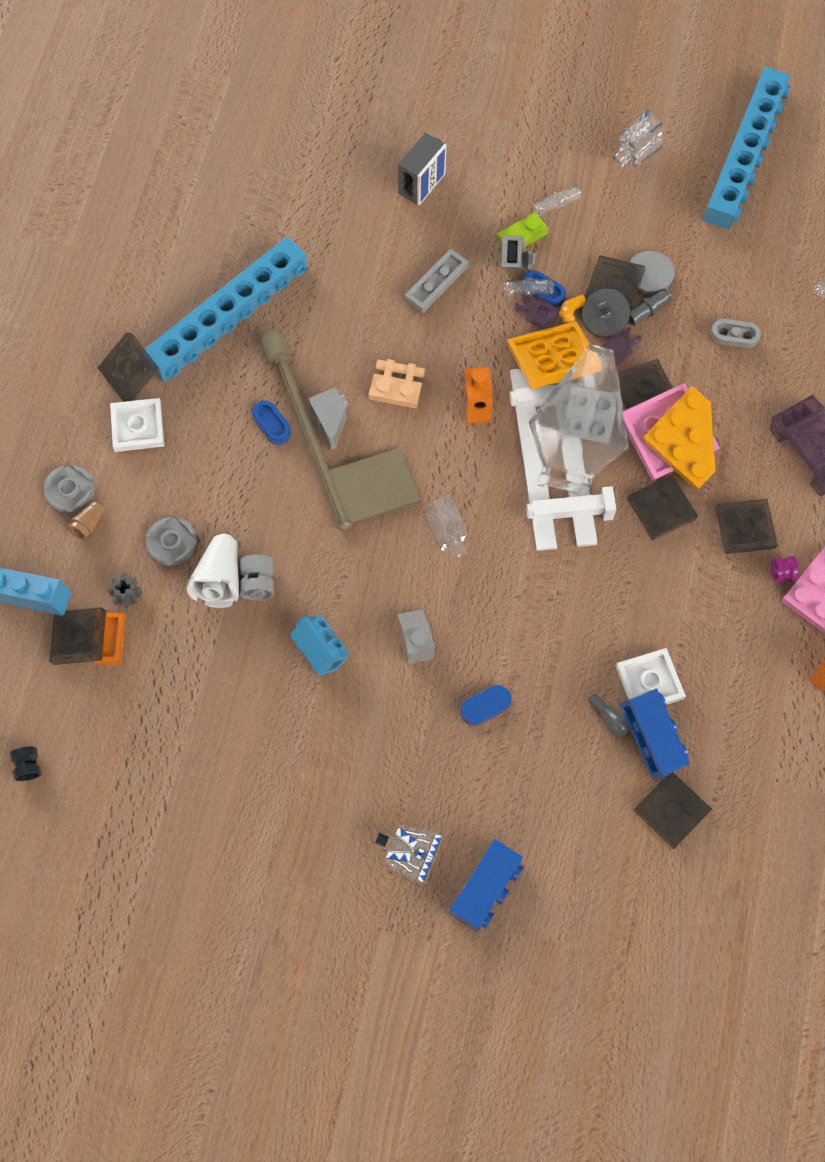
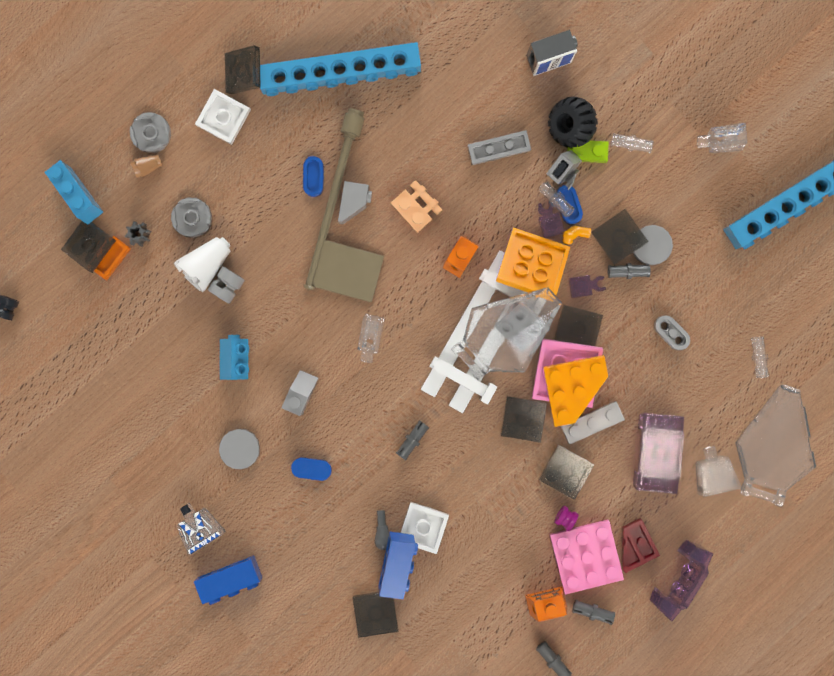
camera: 35 degrees right, 20 degrees up
dark grey piece [582,288,631,337] -> none
none -> light grey tile [219,429,260,469]
none -> dark grey pin [396,420,429,460]
none -> black wheel [548,97,598,148]
none -> light grey plate [561,401,625,444]

